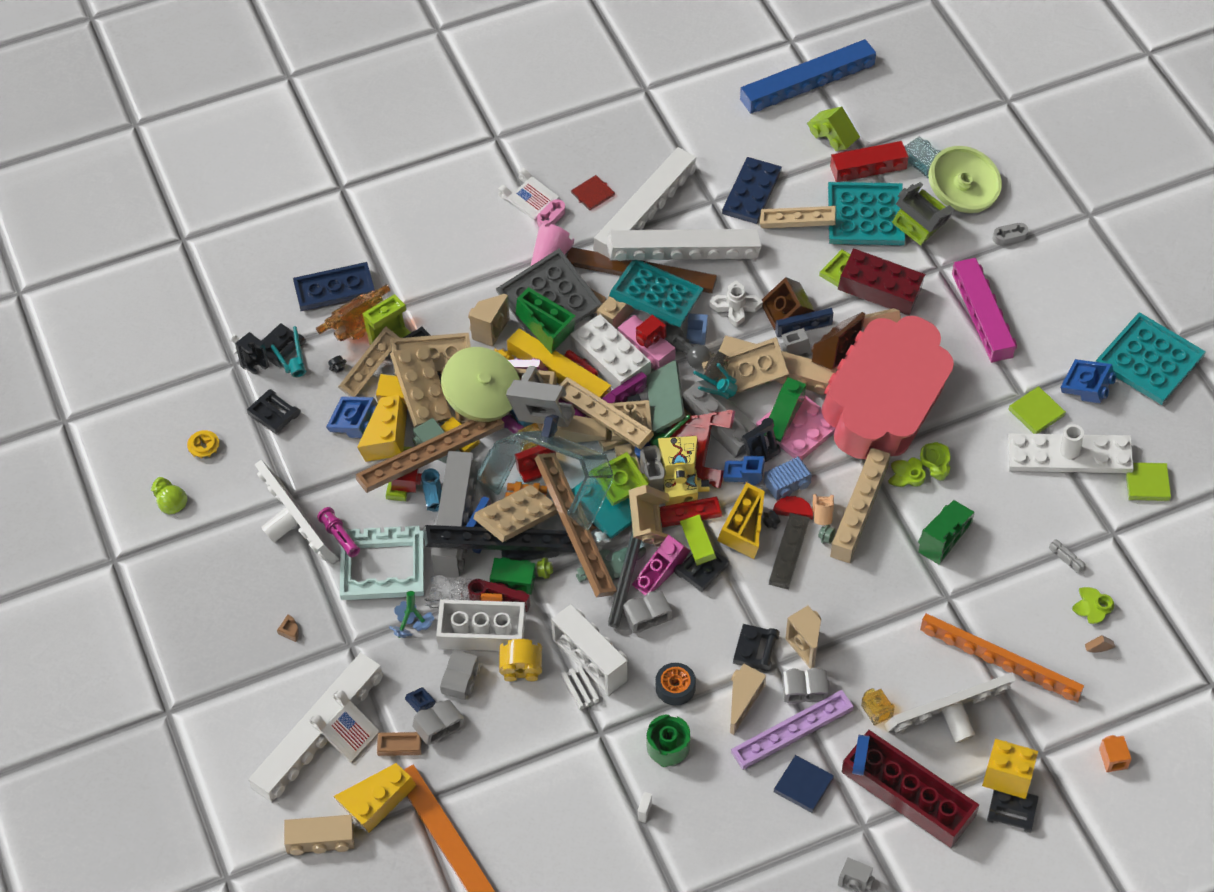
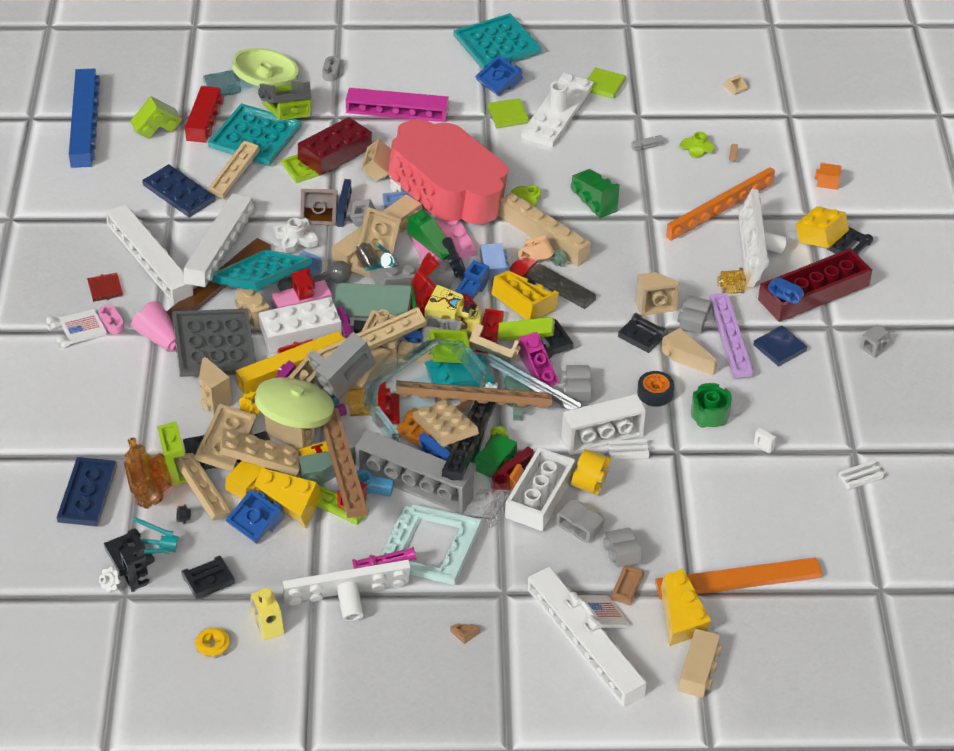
camera: 70 degrees left, 10 degrees down
lime hair [151,477,188,514] -> none
medium blue plant [389,591,434,638] -> none
dark blue tile [405,687,436,713] -> none
green wedge [515,287,576,354] -> none
dark blue tile [541,414,559,438] -> none
reddish brown slope [811,312,865,370] -> none
lime hair [920,442,951,481] -> none
none -> light yellow torso [251,588,284,641]

